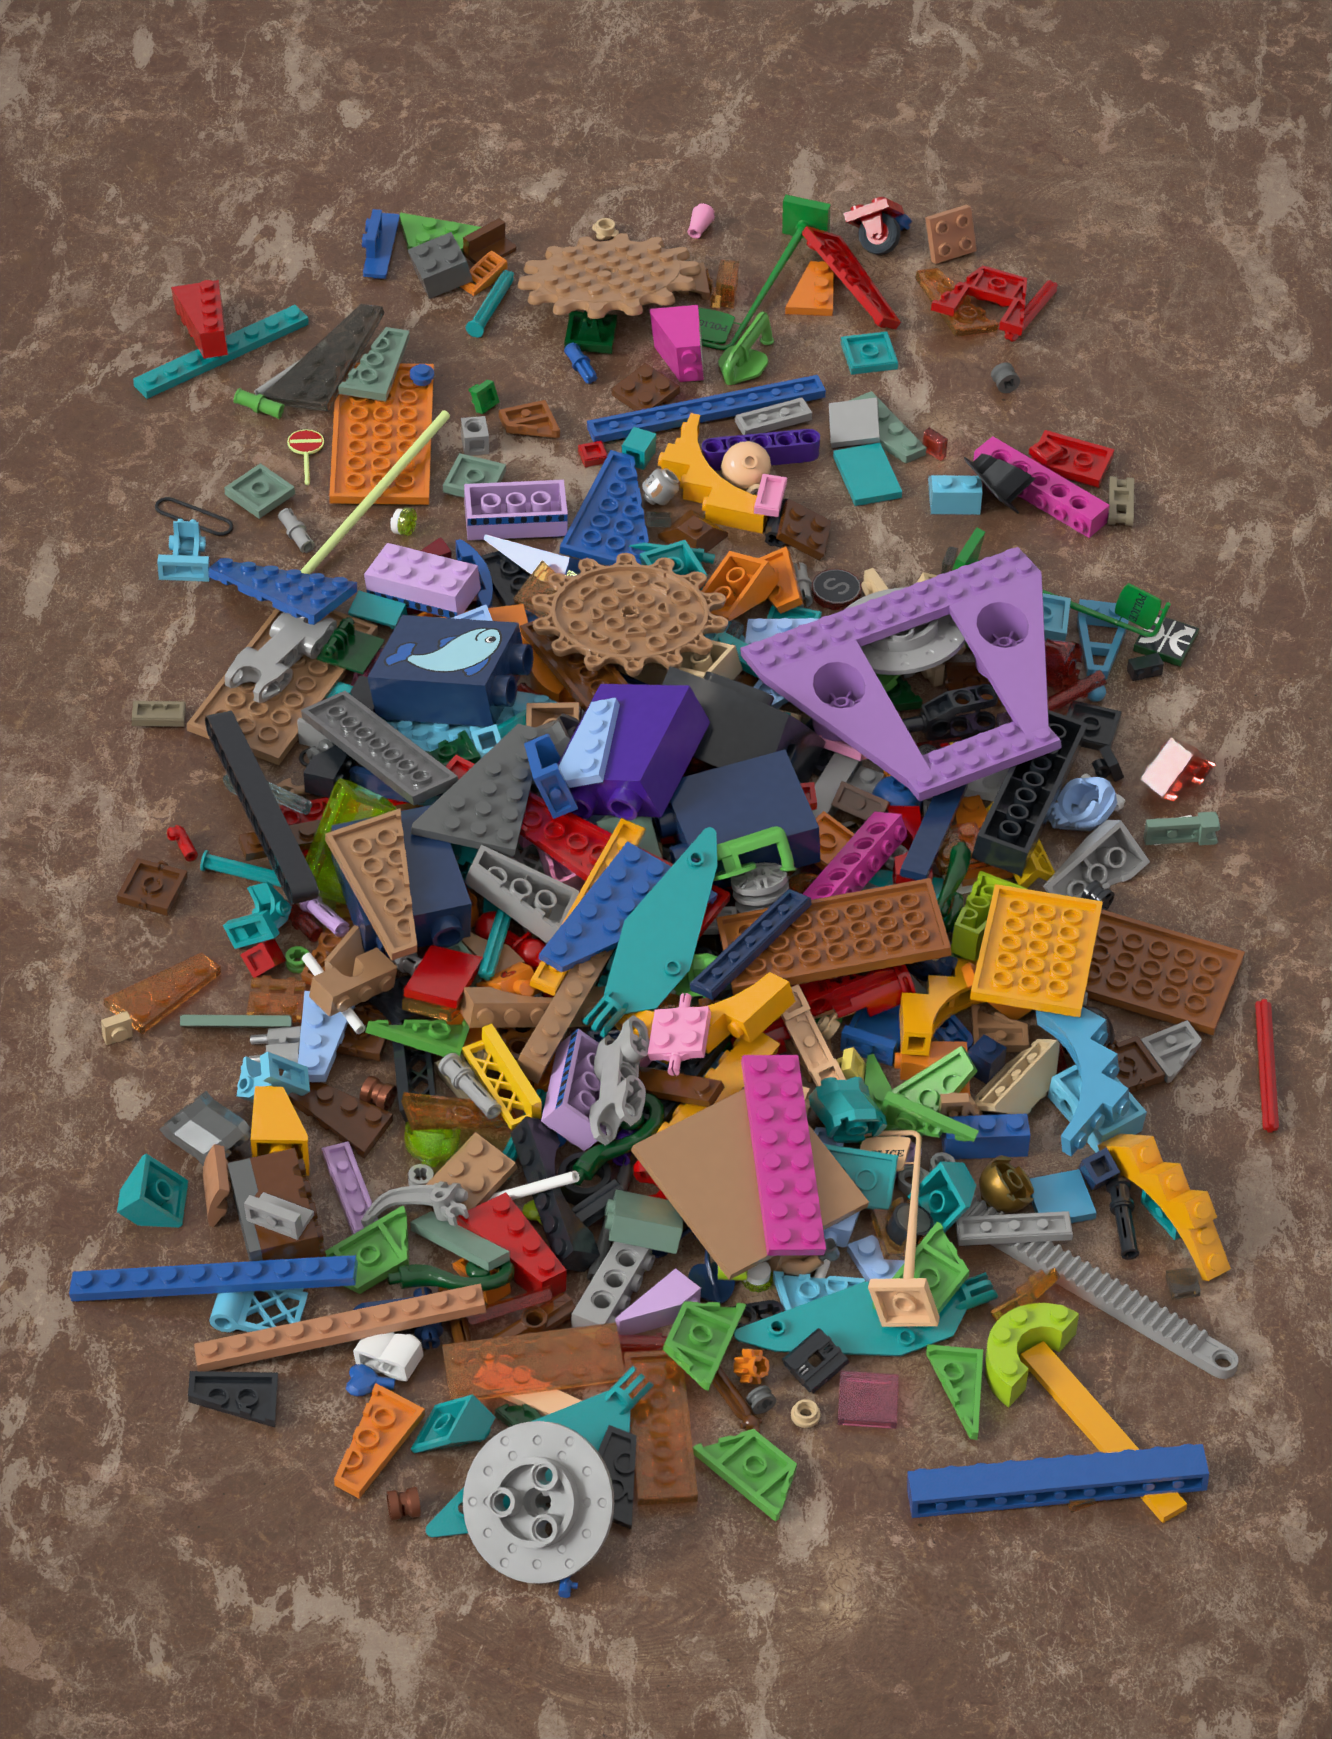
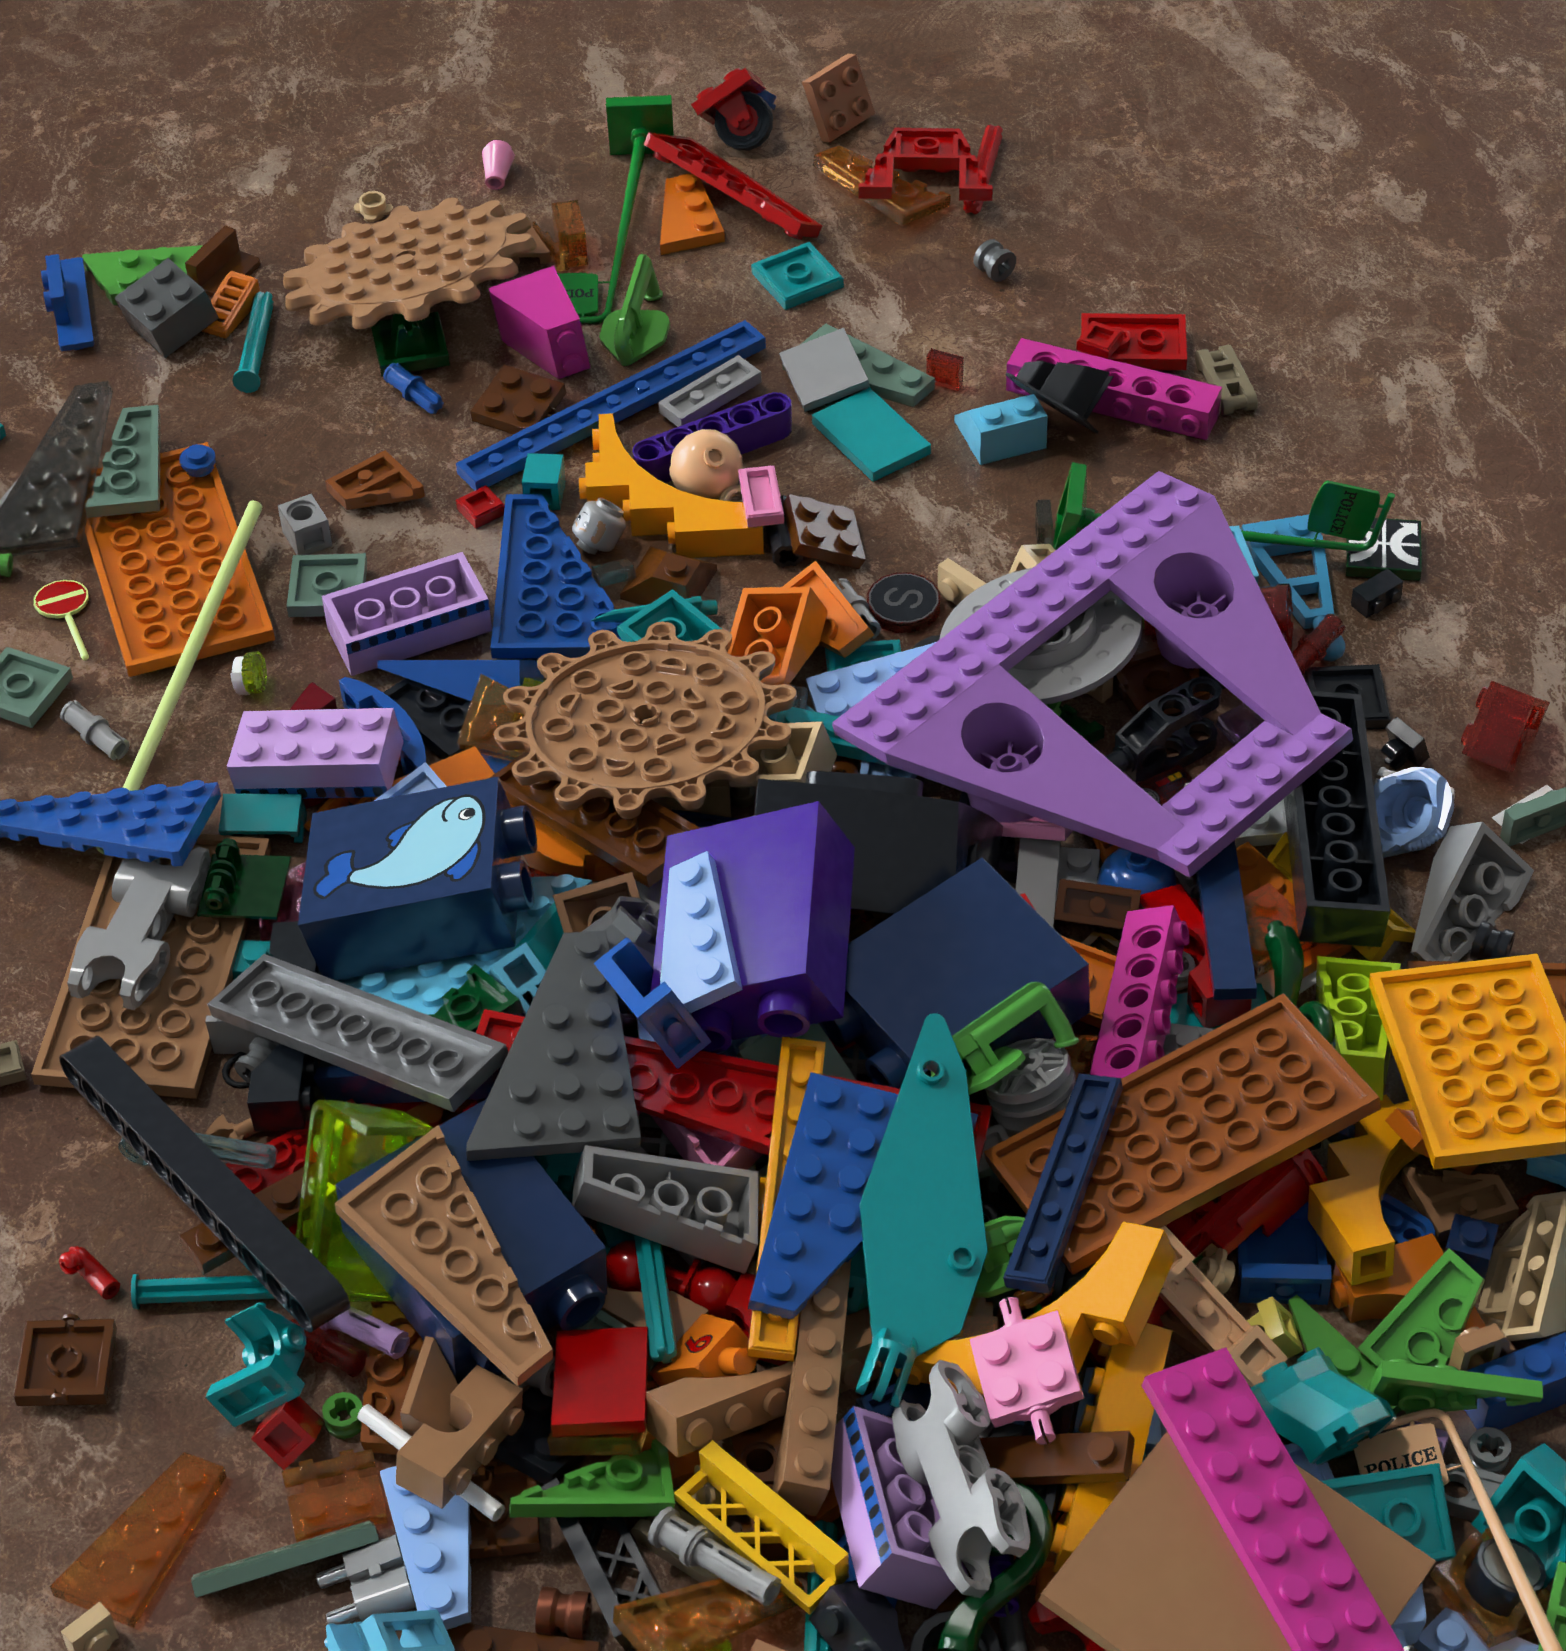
camera: 15 degrees left, 0 degrees up
green tile [468,380,499,414] -> none

